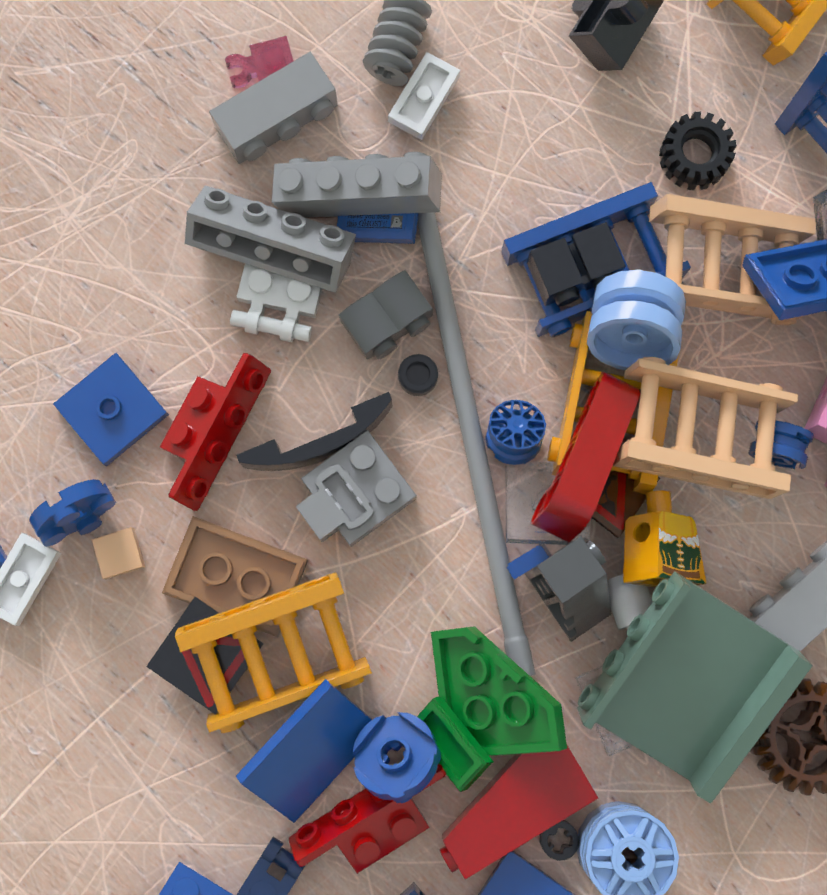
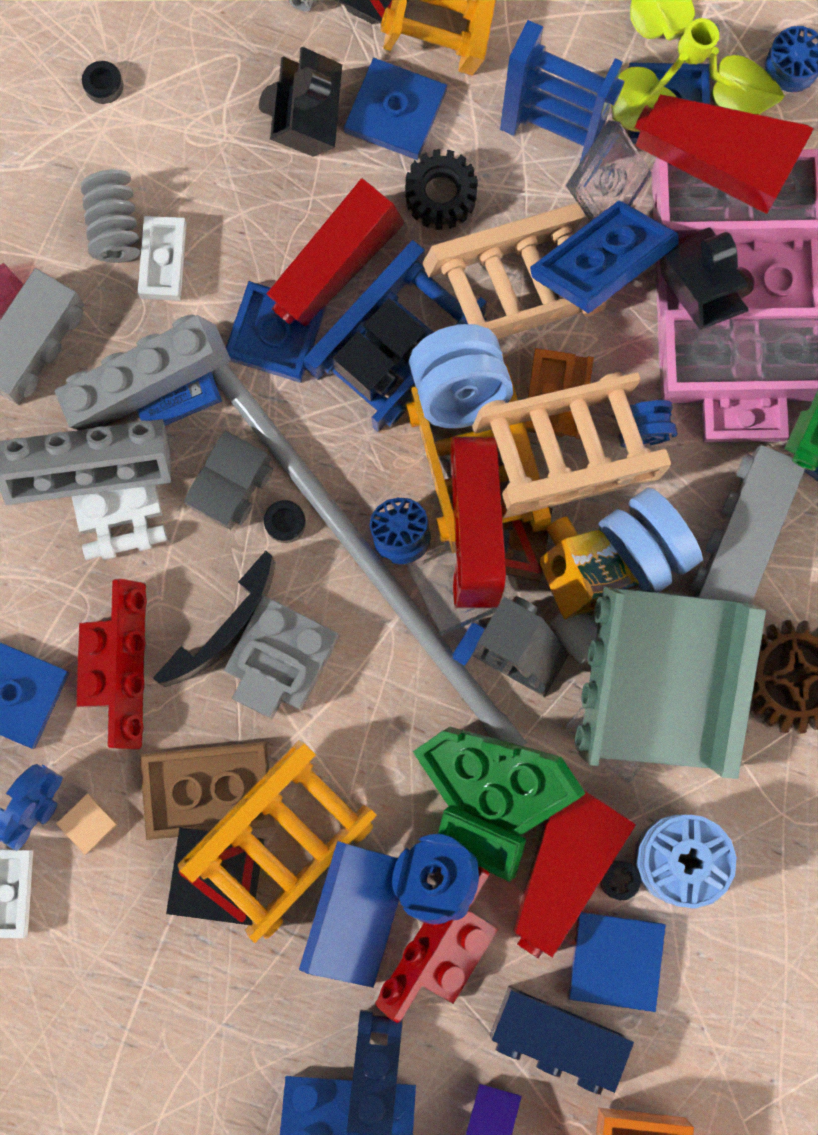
camera: 25 degrees left, 0 degrees up
none -> blue tile [226,281,326,383]
none -> red slope [266,178,405,327]
none -> blue plate [344,57,447,160]
none -> orange plate [524,348,594,440]
none -> light blue wheel [598,487,703,593]

